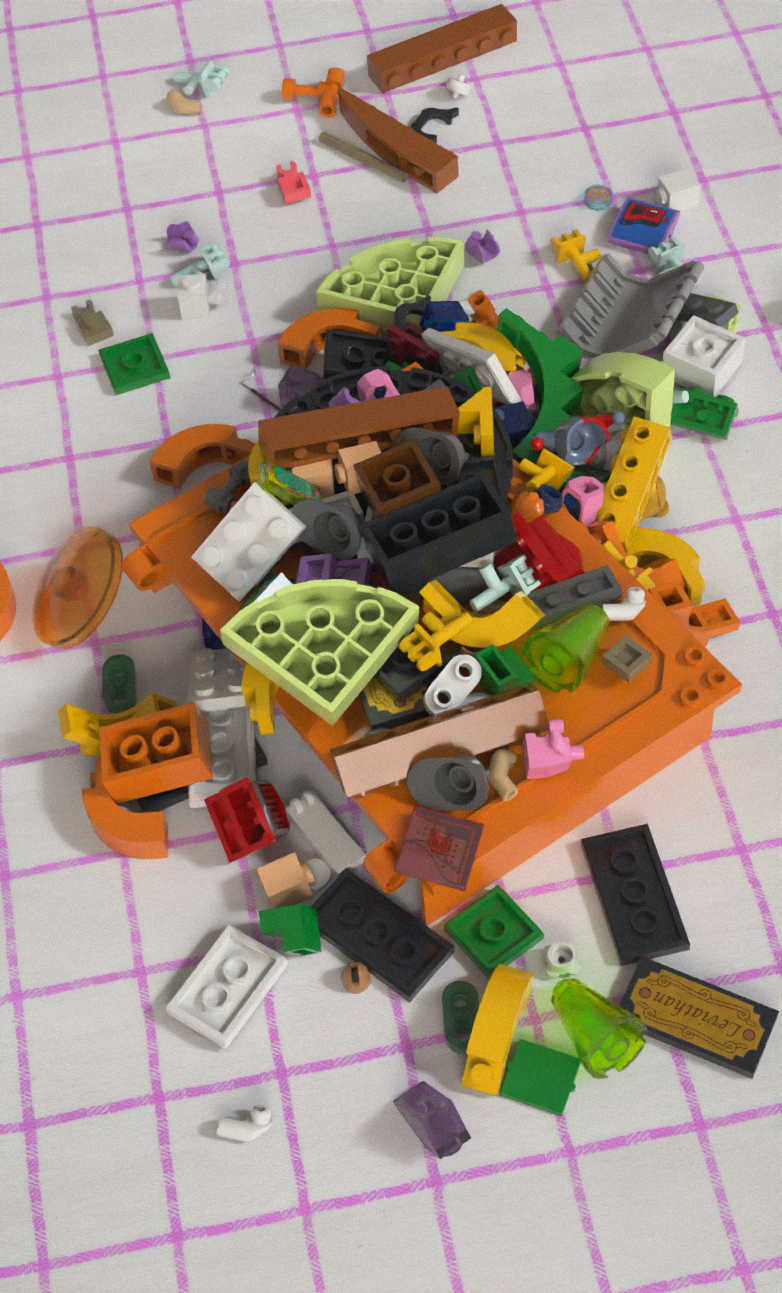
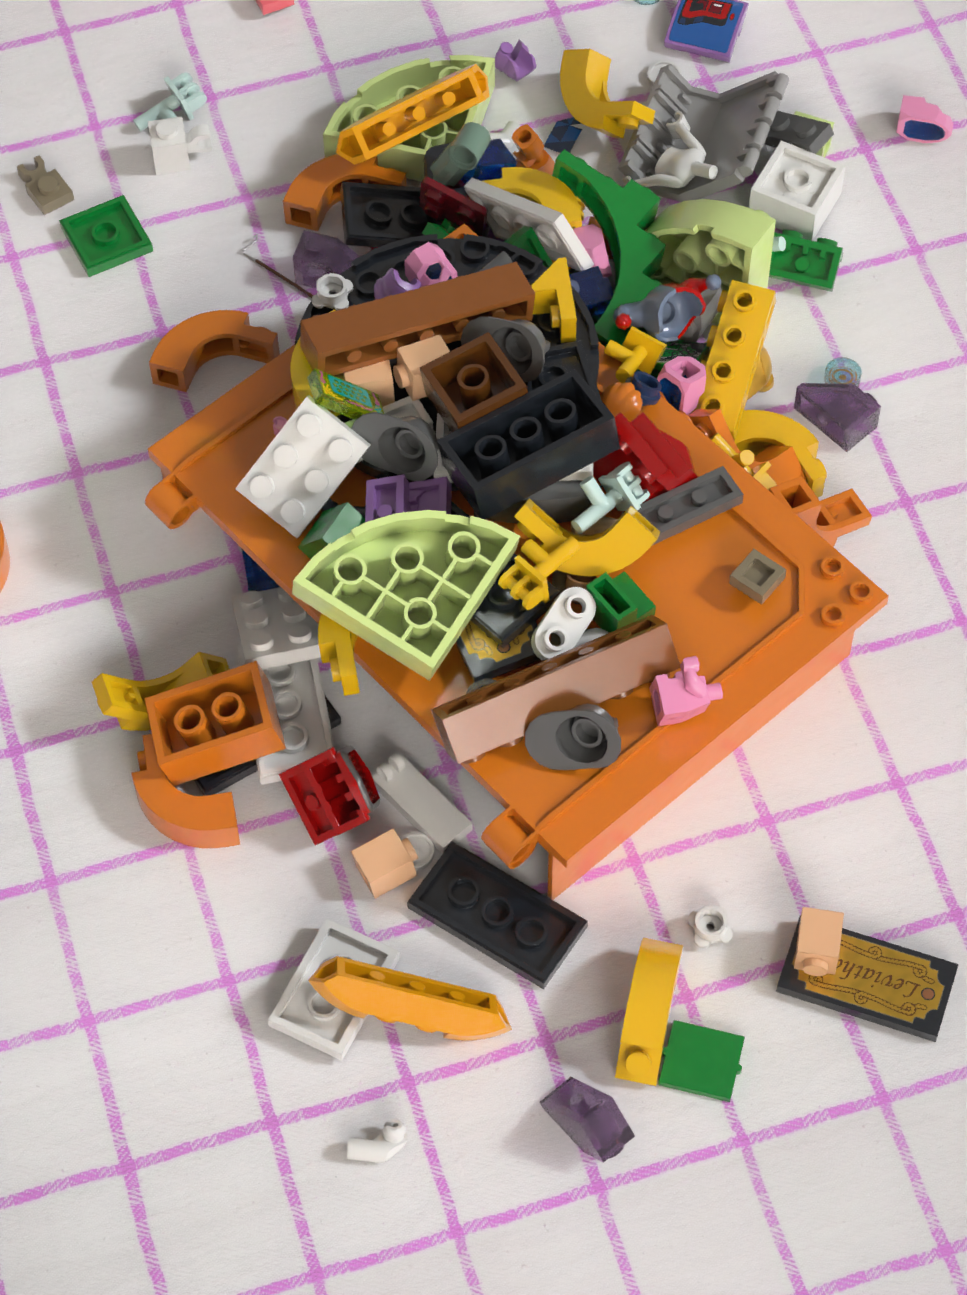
camera: 10 degrees left, 5 degrees up
clear orange dish [32,527,123,650] -> none
clear green plate [102,654,137,714] -> none
medium lavender arm [165,221,199,253] -> none
dark grey bar [205,460,250,514] -> none
green piece [259,903,322,956] -> none
medium nougat hinge [341,962,370,994] -> none
clear red piece [394,805,484,891] -> none
clear green plate [442,981,479,1054] -> none
green tile [444,885,544,980] -> none
tan arm [488,748,518,801] -> none
clear neon green cone [522,604,610,693] -> none
yellow arm [550,229,601,283] -> none
clear neon green cone [551,978,647,1079] -> none
black tile [581,824,690,966] -> none
white arm [600,587,646,621] -> none
light aqua arm [648,237,698,292] -> none
none -> light orange brick [308,956,512,1041]
none -> white plate [312,273,353,310]
none -> light orange brick [336,64,490,165]
none -> sand green piece [430,122,491,187]
none -> sticker [544,117,585,153]
none -> yellow arch [560,48,655,139]
none -> white piece [623,111,718,188]
none -> clear purple slope [794,383,881,452]
none -> light nougat brick [794,907,844,976]
none -> clear light blue tile [824,357,862,394]

